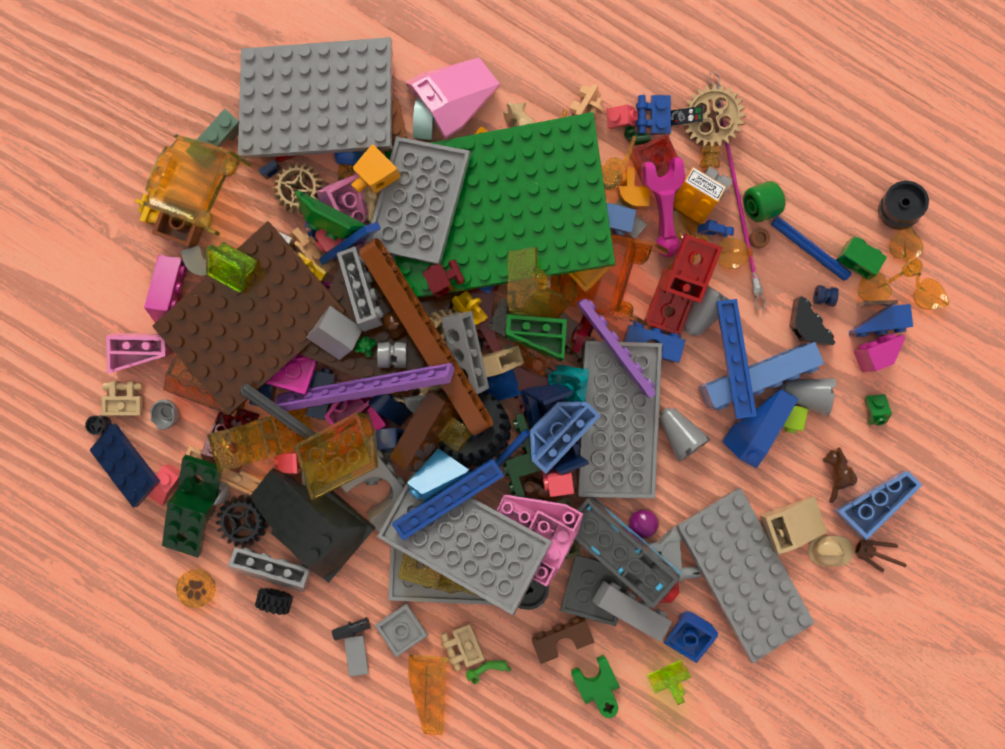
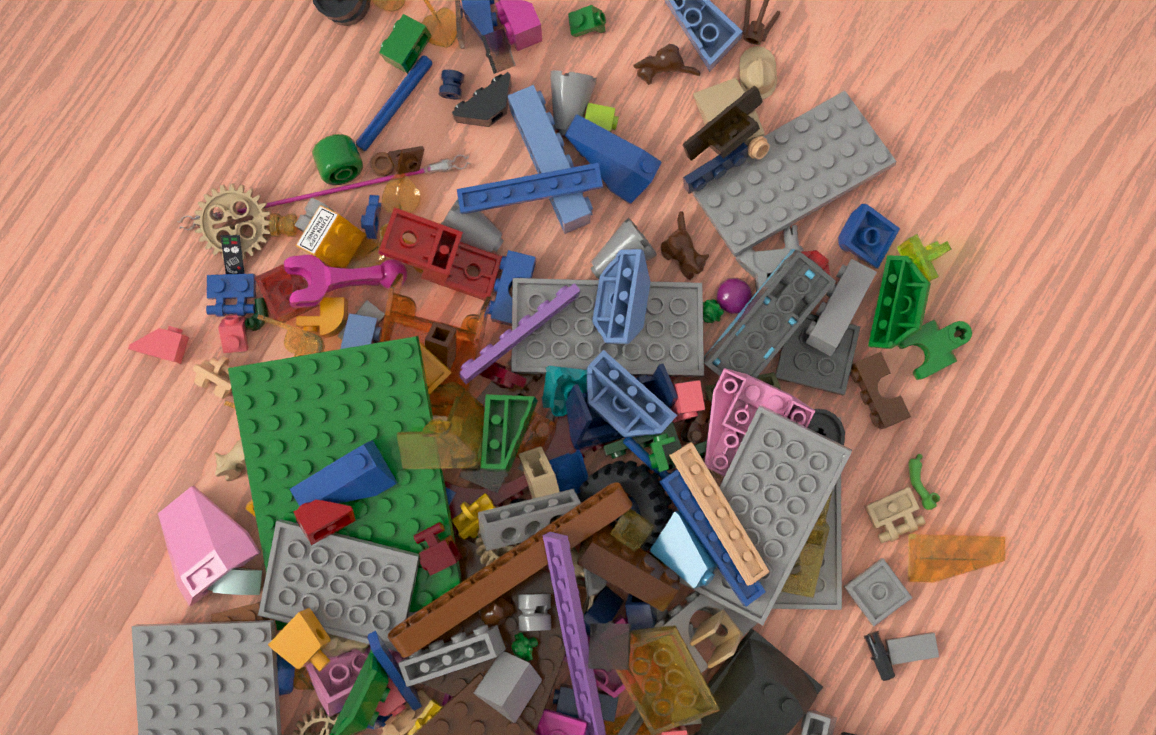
camera: 90 degrees left, 5 degrees down
none -> coral slope [128,326,189,364]
none -> blue wedge [290,440,398,506]
none -> red slope [294,499,356,545]
none -> reddish brown bracket [388,146,425,175]
none -> reddish brown brick [425,322,457,369]
none -> clear smoke piece [481,28,516,74]
none -> clear smoke piece [588,621,631,672]
none -> medium blue wedge [592,249,650,344]
none -> green bracket [648,433,676,473]
none -> reddish brown animal [661,211,709,280]
none -> light nougat tile [669,442,770,586]
none -> dark brown bracket [683,86,763,161]
none -> dark blue plate [683,142,748,194]
none -> tan piece [690,609,743,669]
none -> green plant [703,299,724,323]
none -> light nougat plate [748,136,770,159]
none -> green wedge [868,255,931,349]

